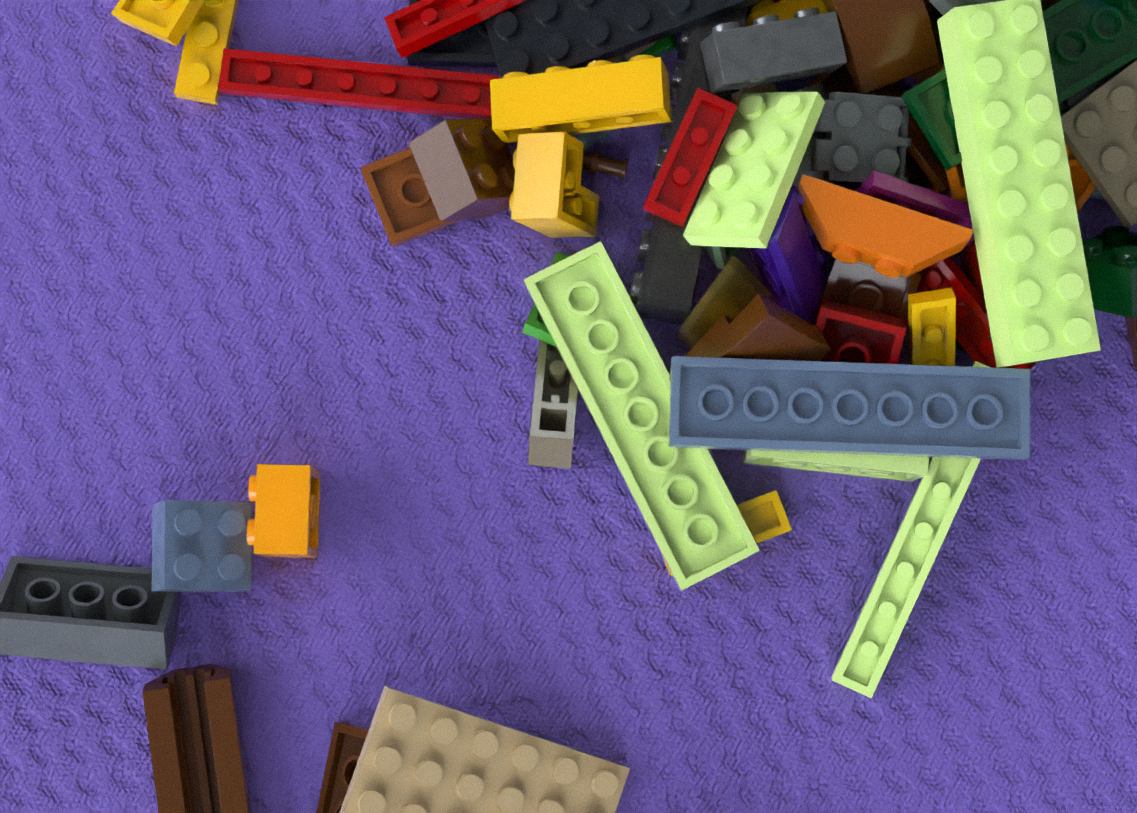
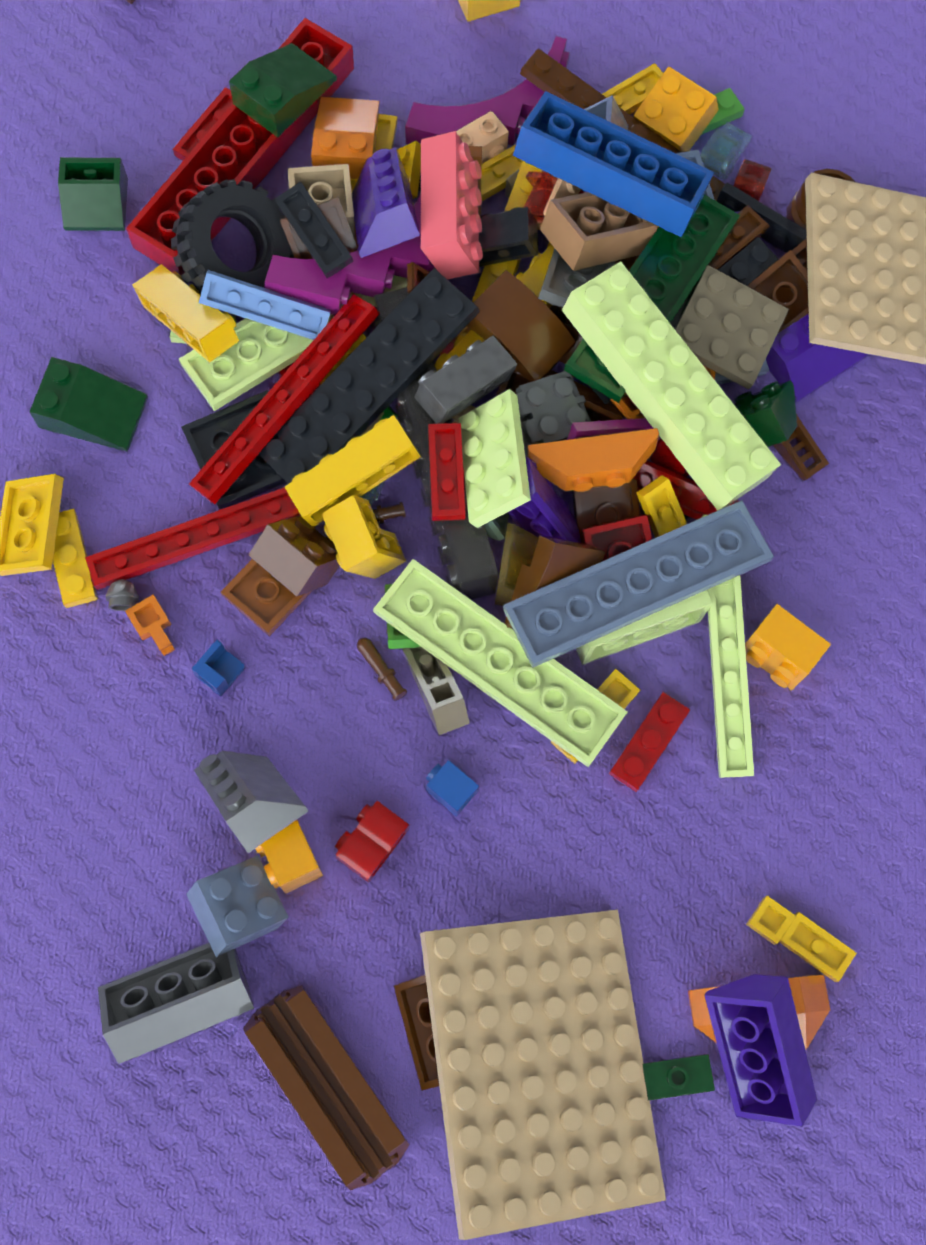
camera: 30 degrees left, 10 degrees down
none -> flat silver plate [105,579,139,611]
none -> orange plate [125,594,175,656]
none -> blue panel [191,639,245,697]
none -> dark grey slope [194,751,308,853]
none -> red brick [335,801,410,883]
none -> reddish brown piece [357,637,408,701]
none -> blue brick [426,760,479,817]
none -> red plate [609,692,690,792]
none -> light orange brick [745,604,831,691]

